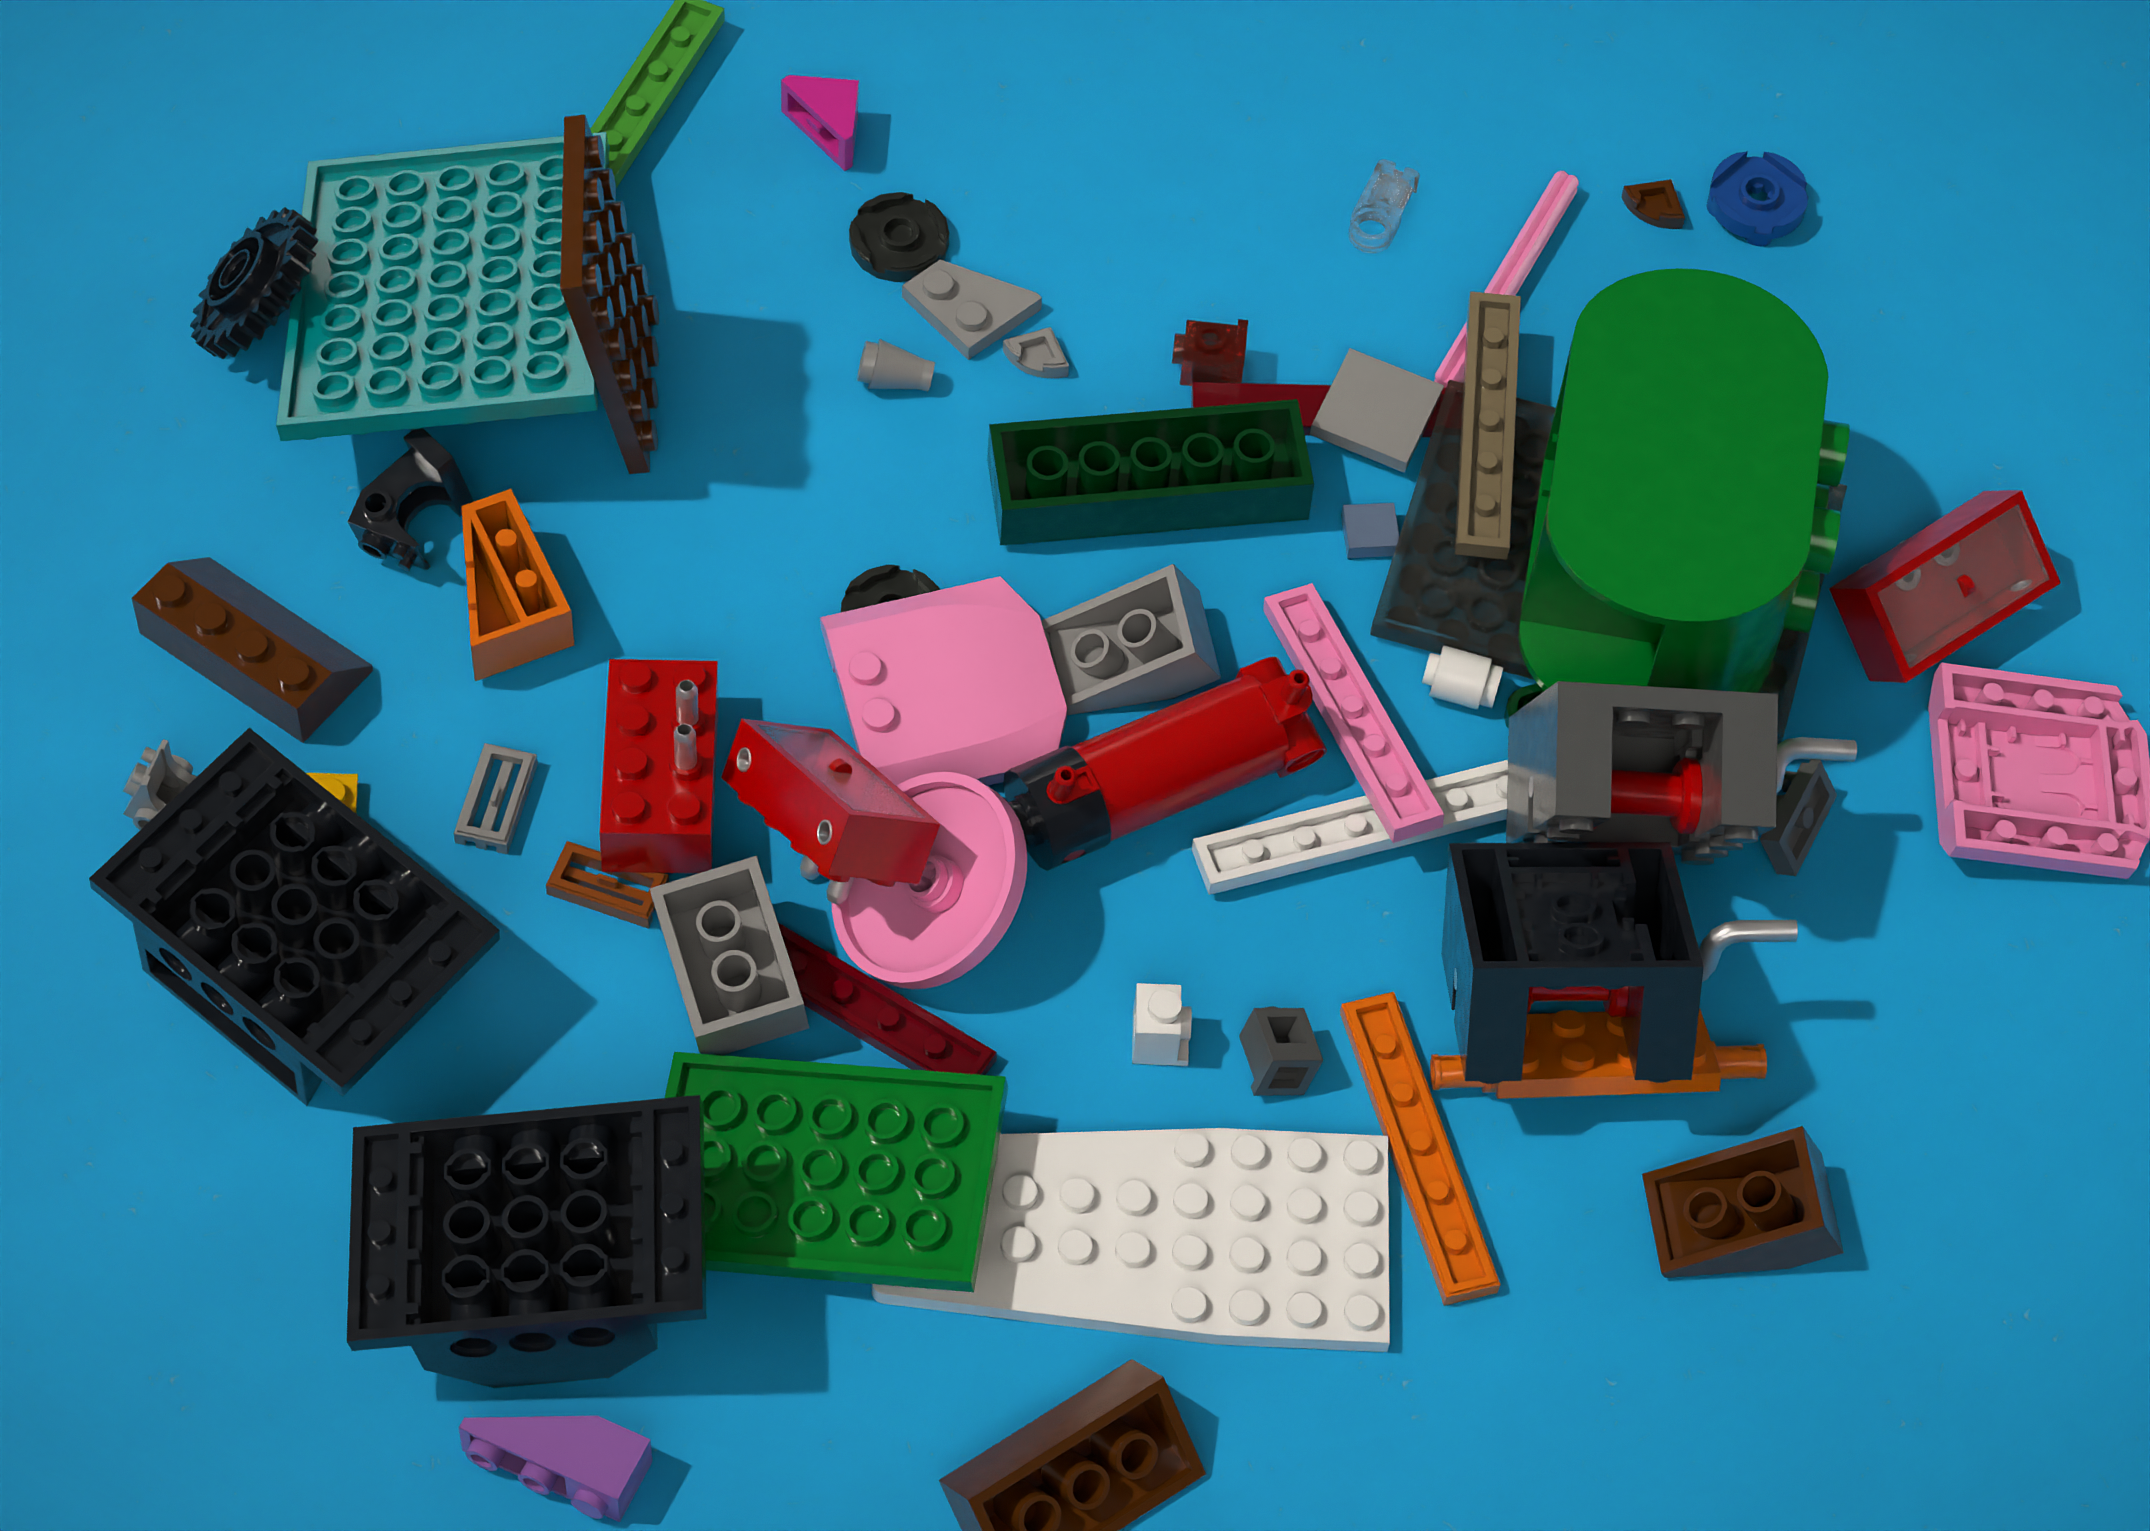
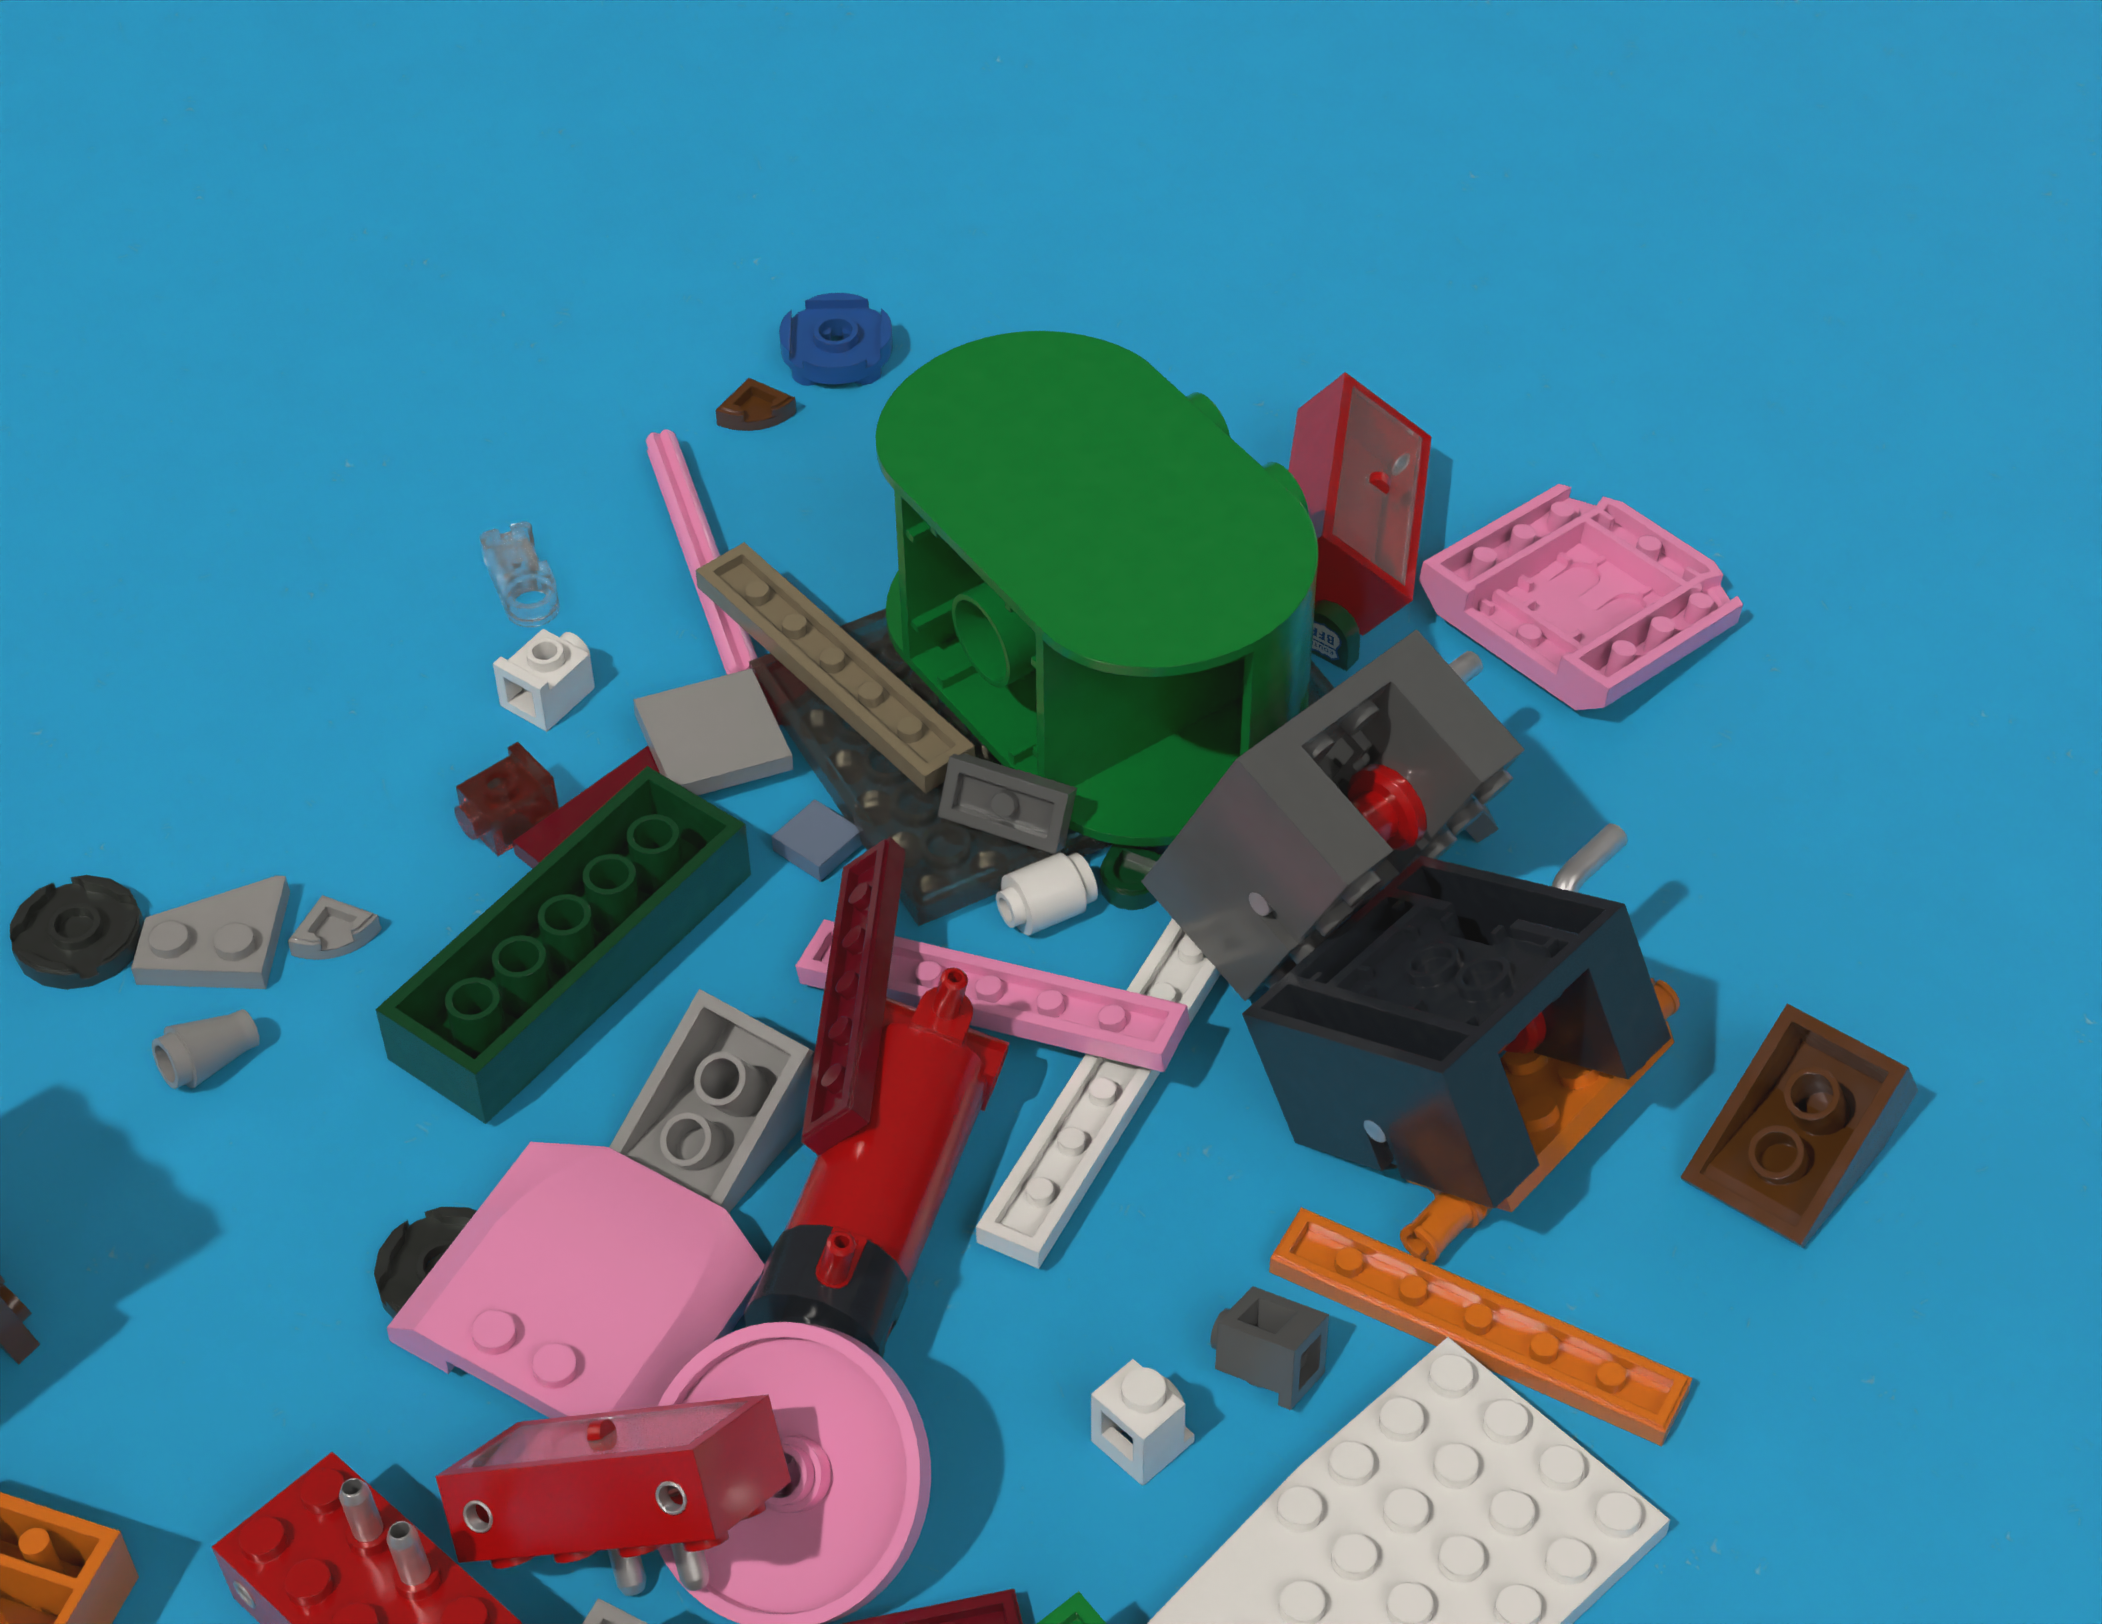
camera: 40 degrees left, 10 degrees down
none -> white brick [493,629,595,732]
none -> dark red tile [801,837,906,1156]
none -> dark grey plate [938,753,1077,854]
none -> dark green tile [1312,600,1360,671]

